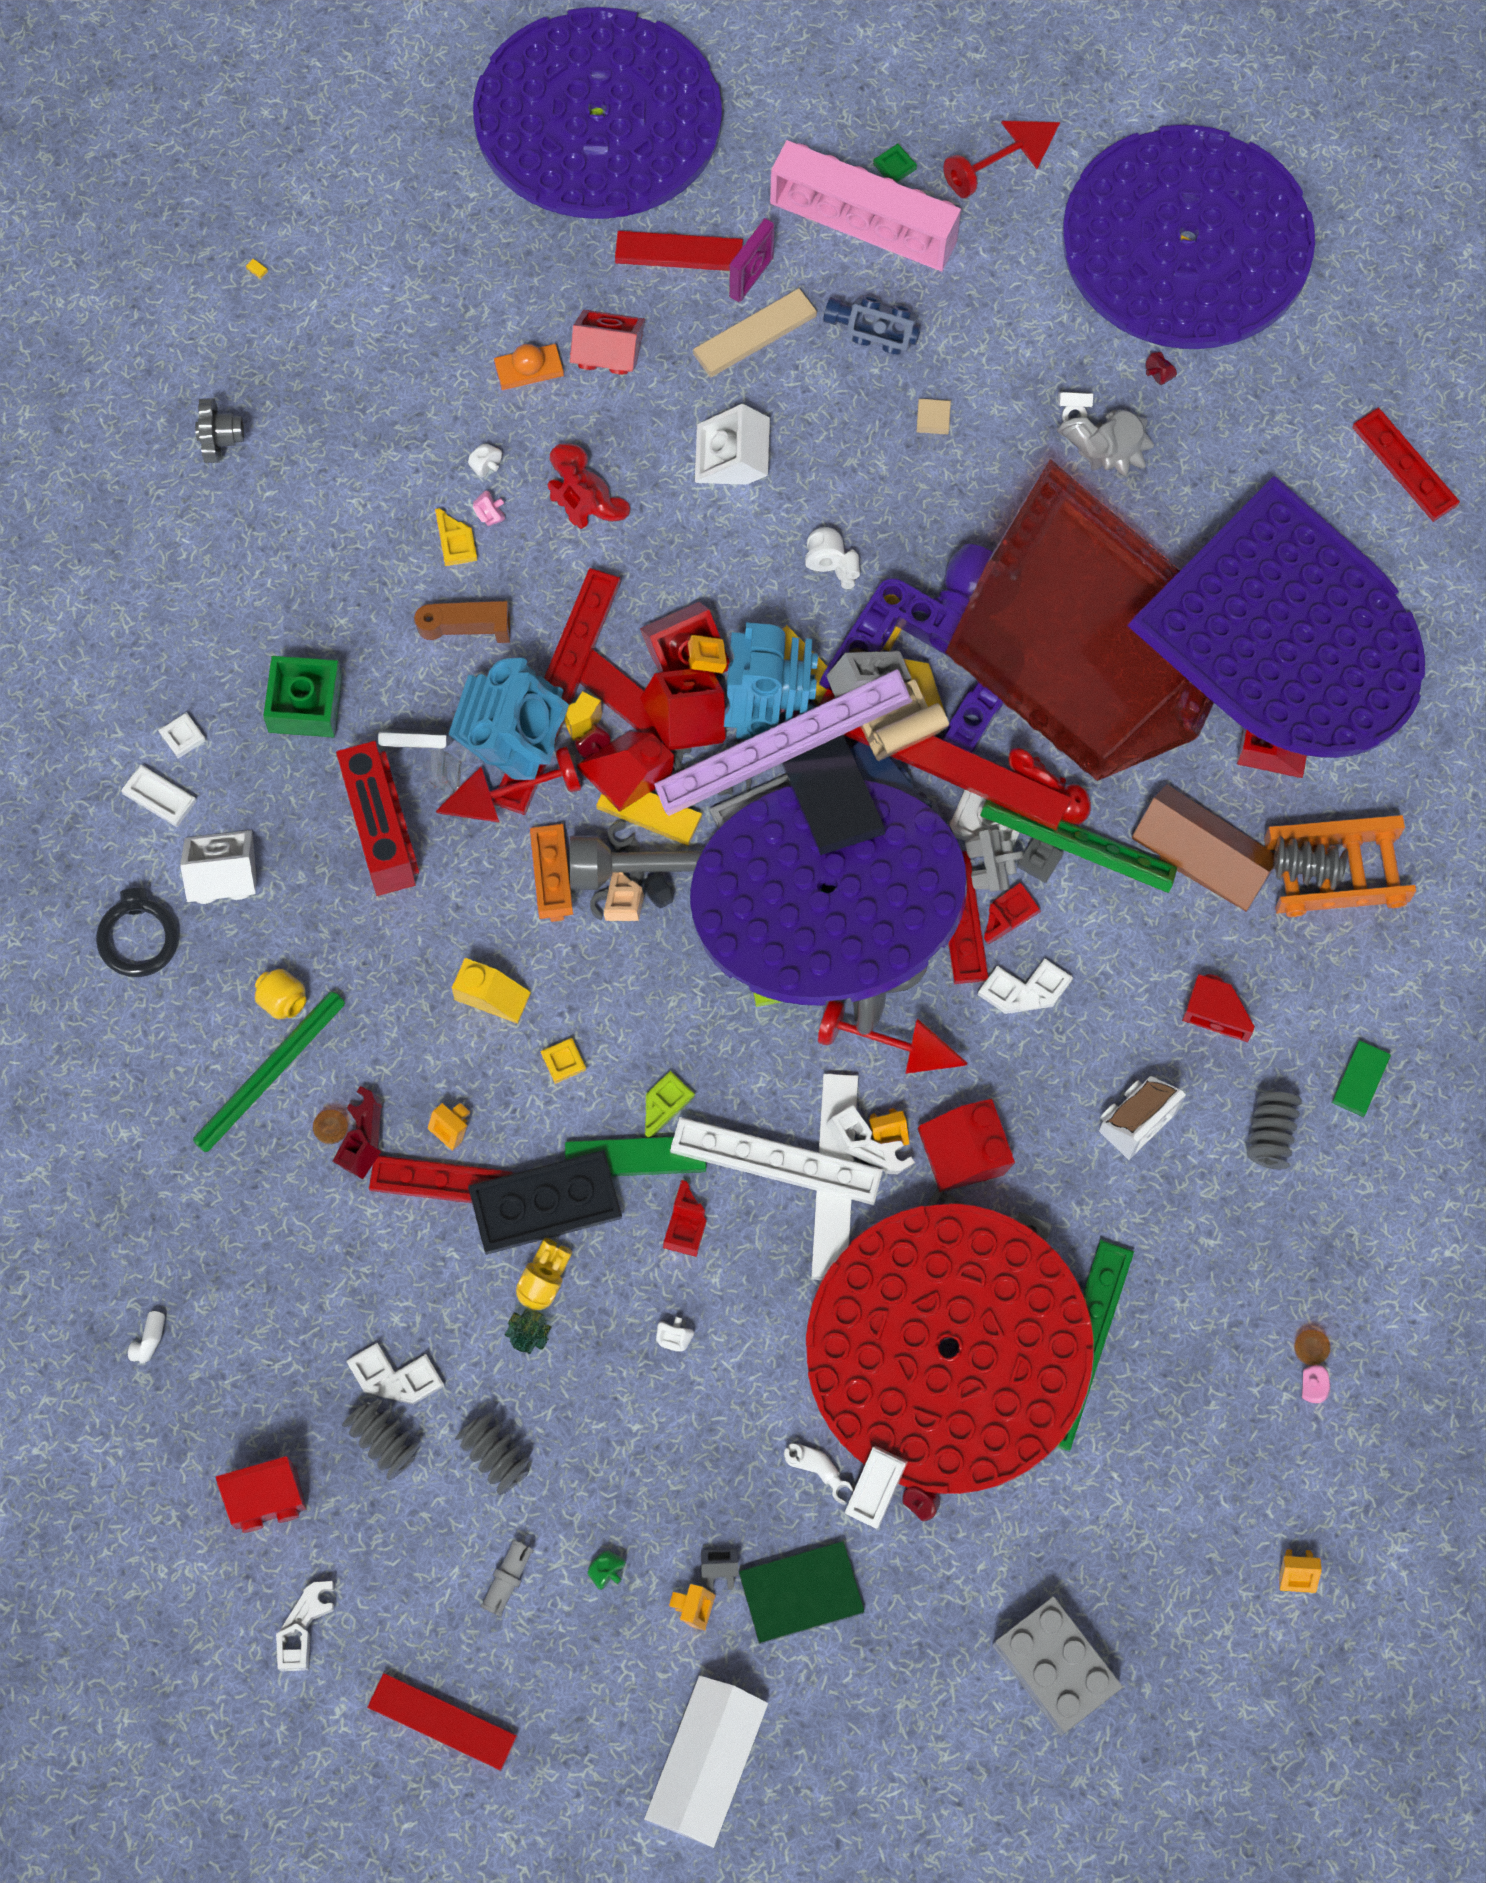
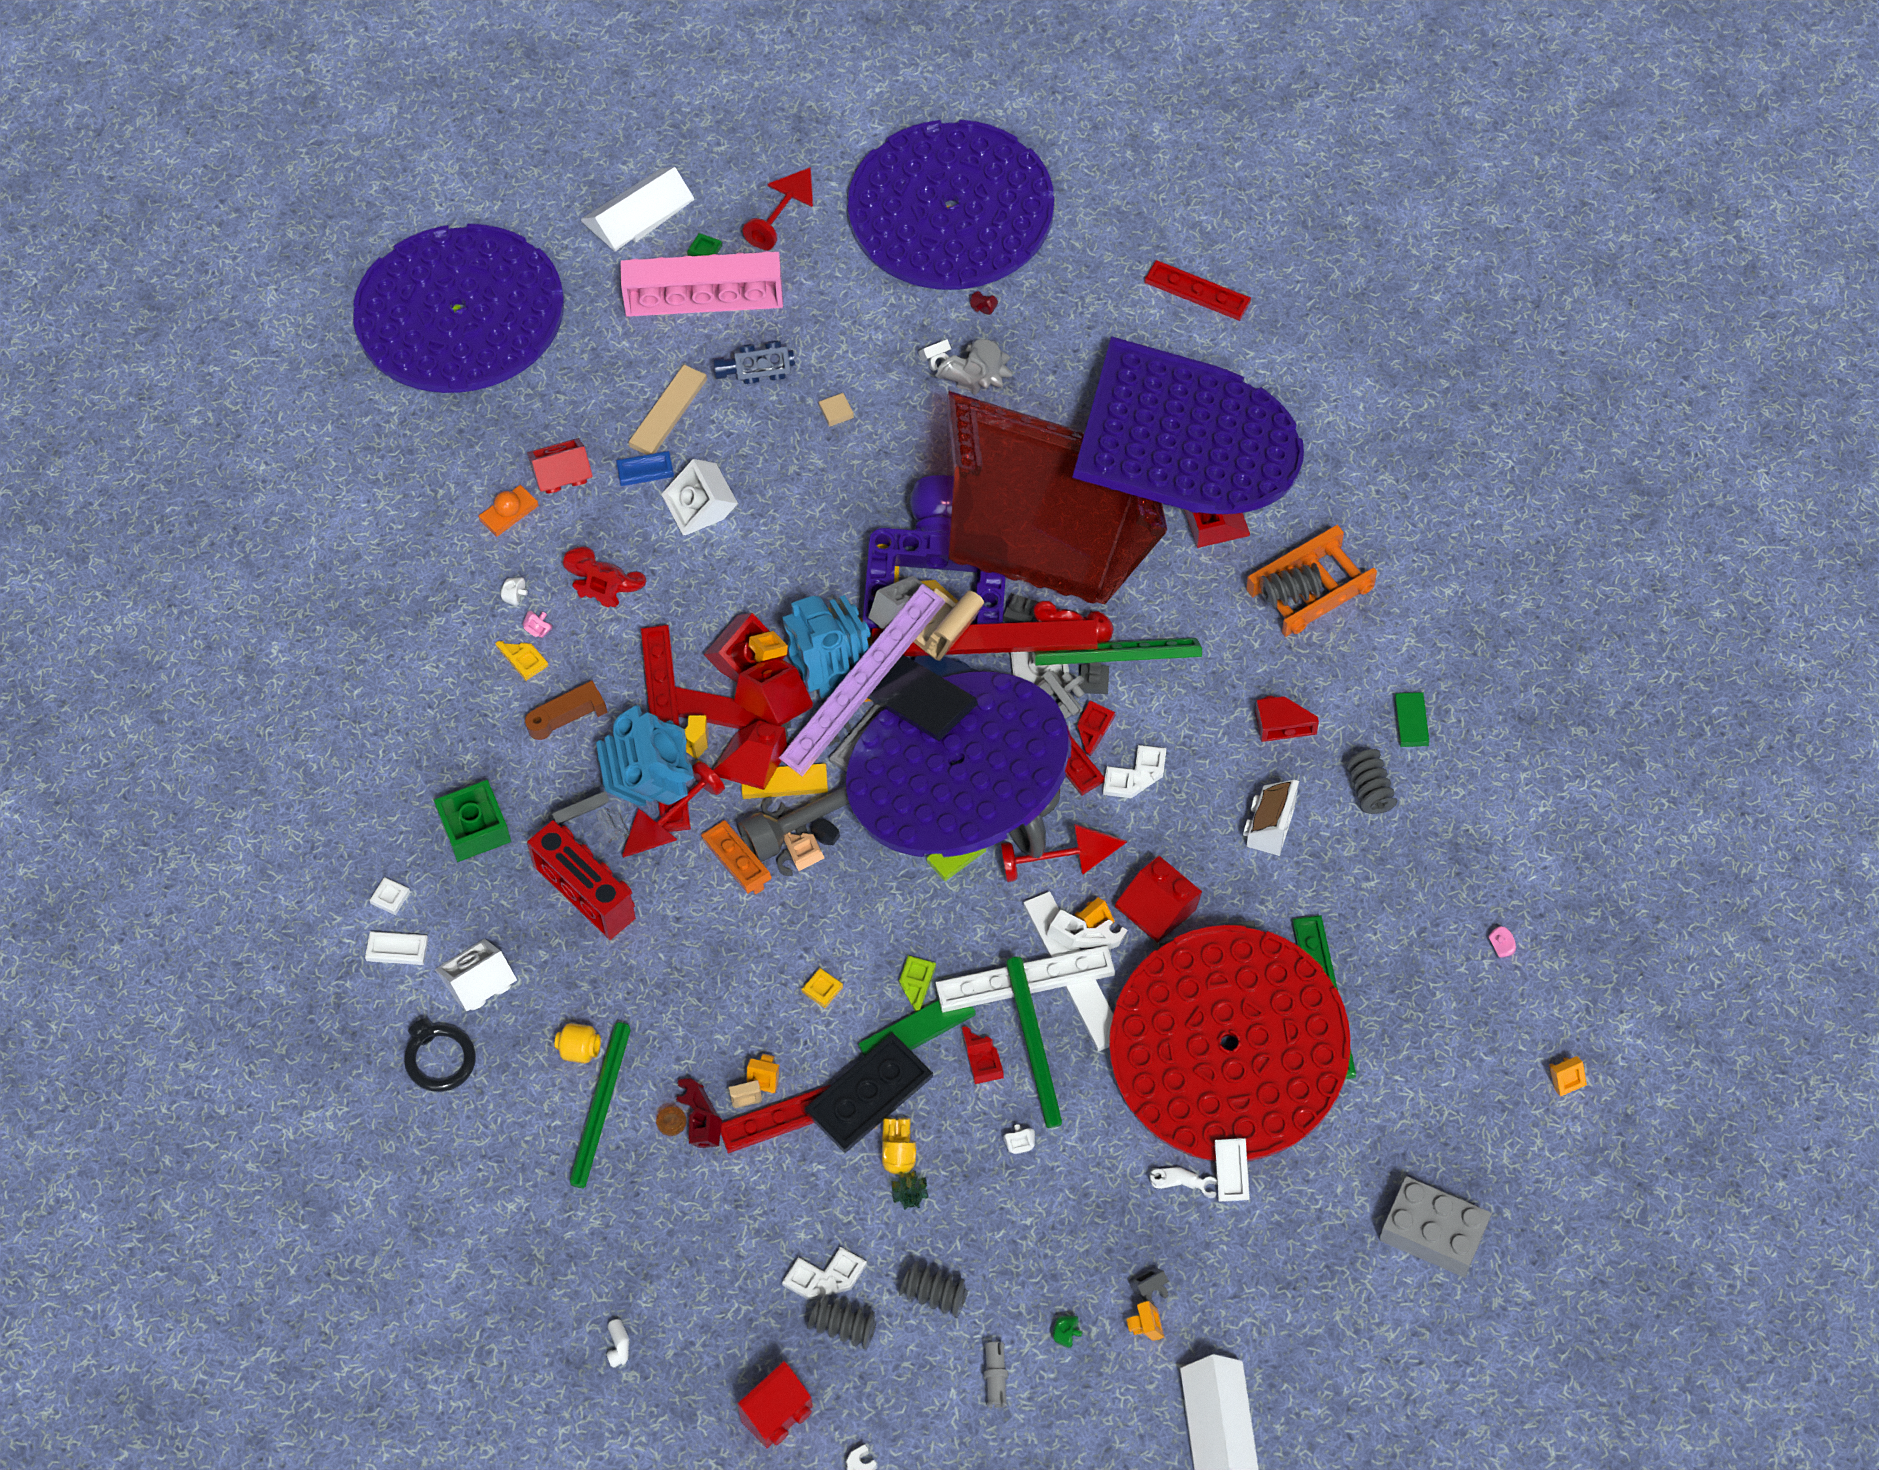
camera: 25 degrees left, 10 degrees down
dark grey plant [195,398,244,463] -> none
yellow piece [246,259,268,279] -> none
yellow slope [452,958,531,1024] -> none
dark red piece [575,724,611,758] -> none
red tile [615,231,743,271] -> none
magenta tile [729,218,774,302] -> none
dark green tile [739,1541,865,1644] -> none
white piece [805,527,860,589] -> none
dark red piece [902,1486,940,1522] -> none
slope [1132,784,1274,912] -> none
clear orange plate [1294,1329,1330,1366] -> none
none -> white slope [581,167,694,252]
none -> blue tile [616,451,674,486]
none -> tan tile [729,1080,762,1108]
none -> dark grey tile [1003,594,1038,623]
none -> green axle [1006,957,1062,1128]

